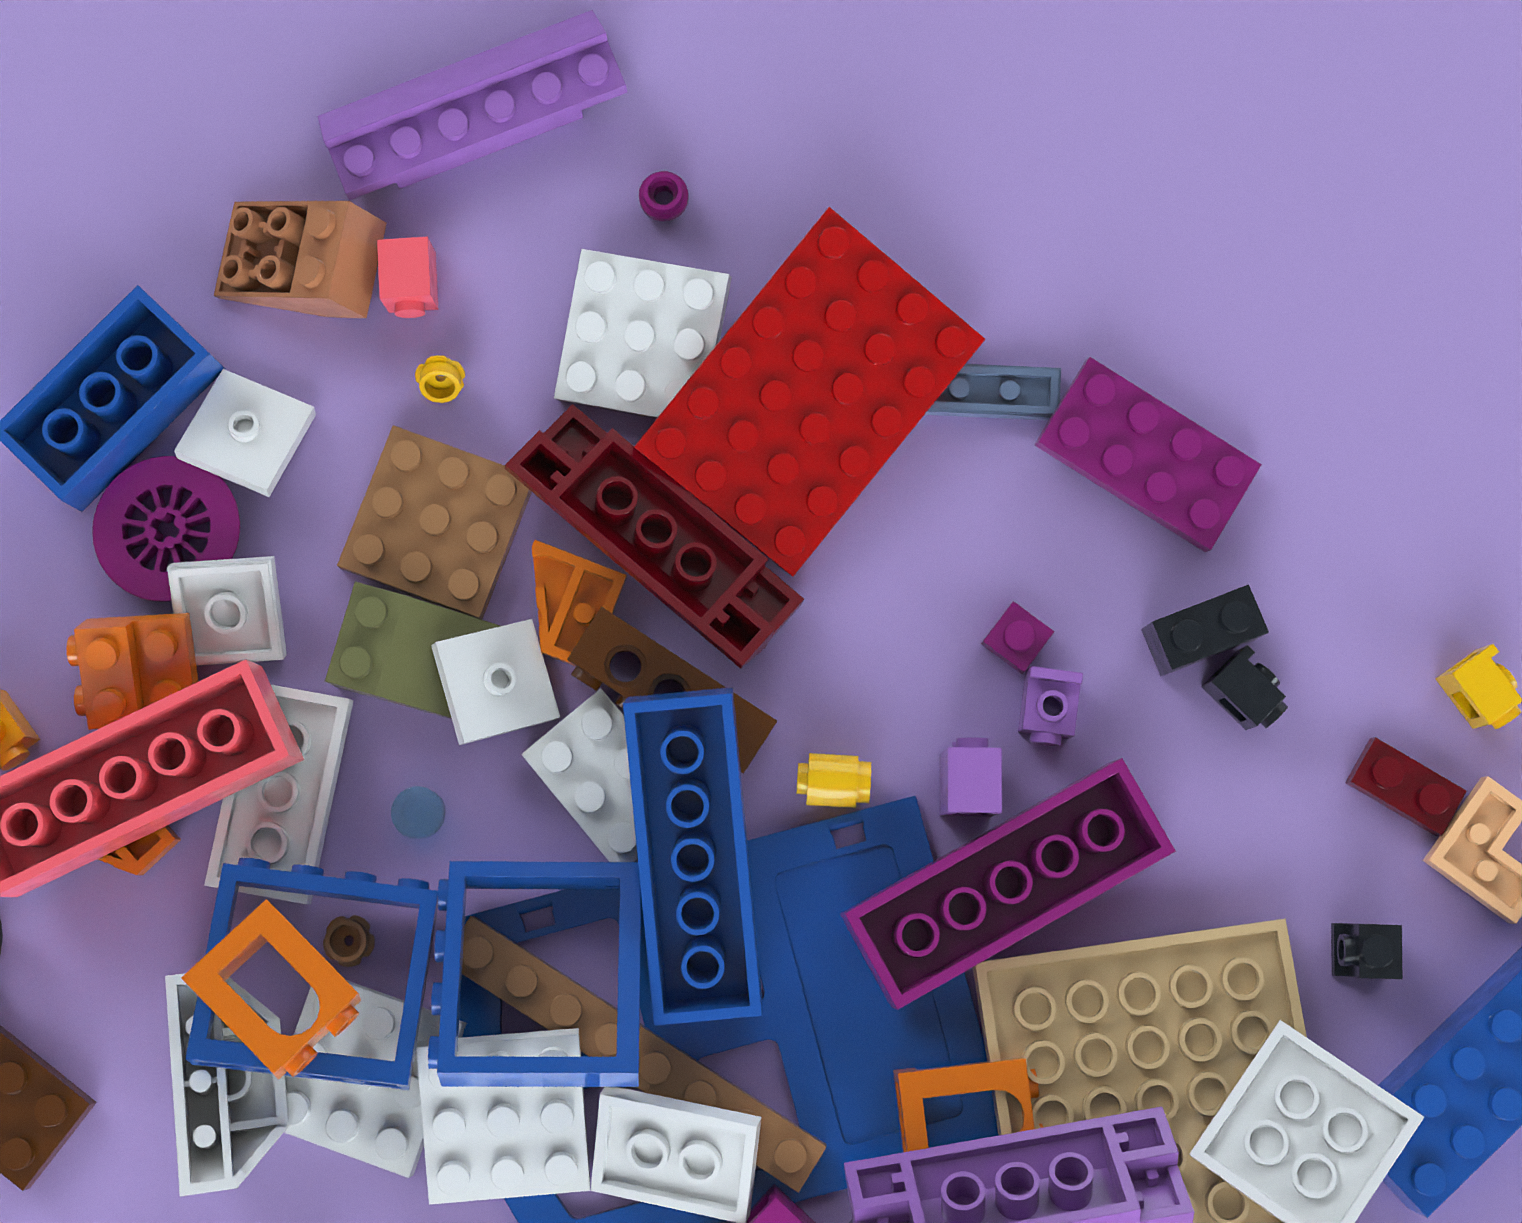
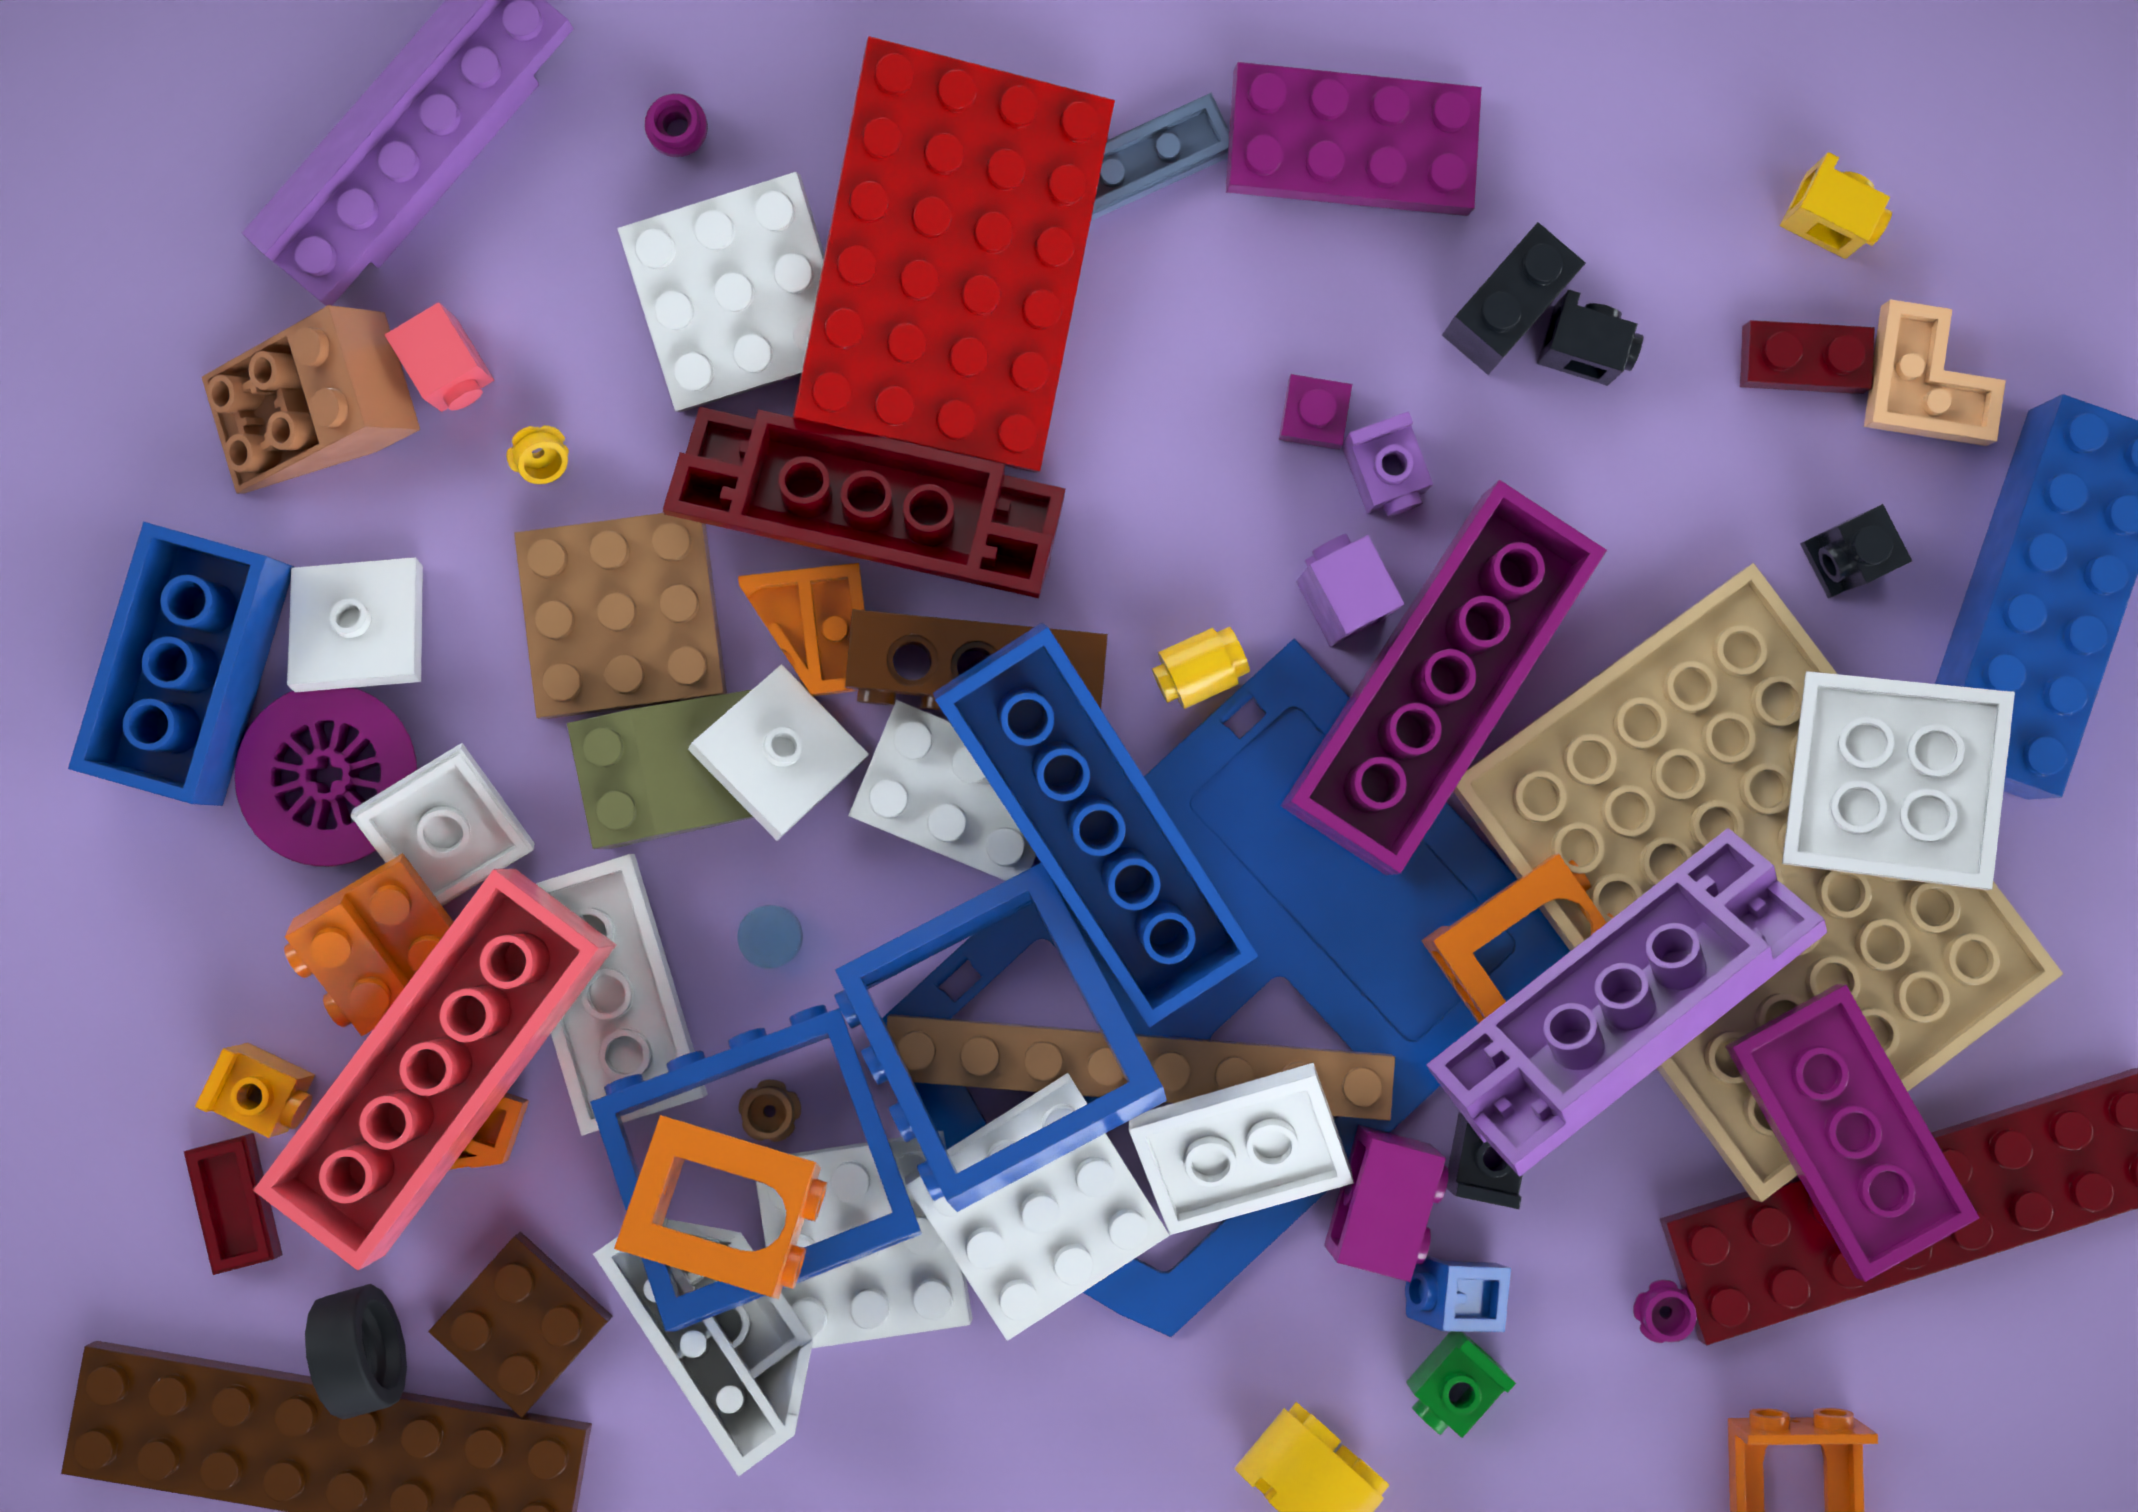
camera: 30 degrees left, 5 degrees up
none -> reddish brown plate [428,1232,613,1418]

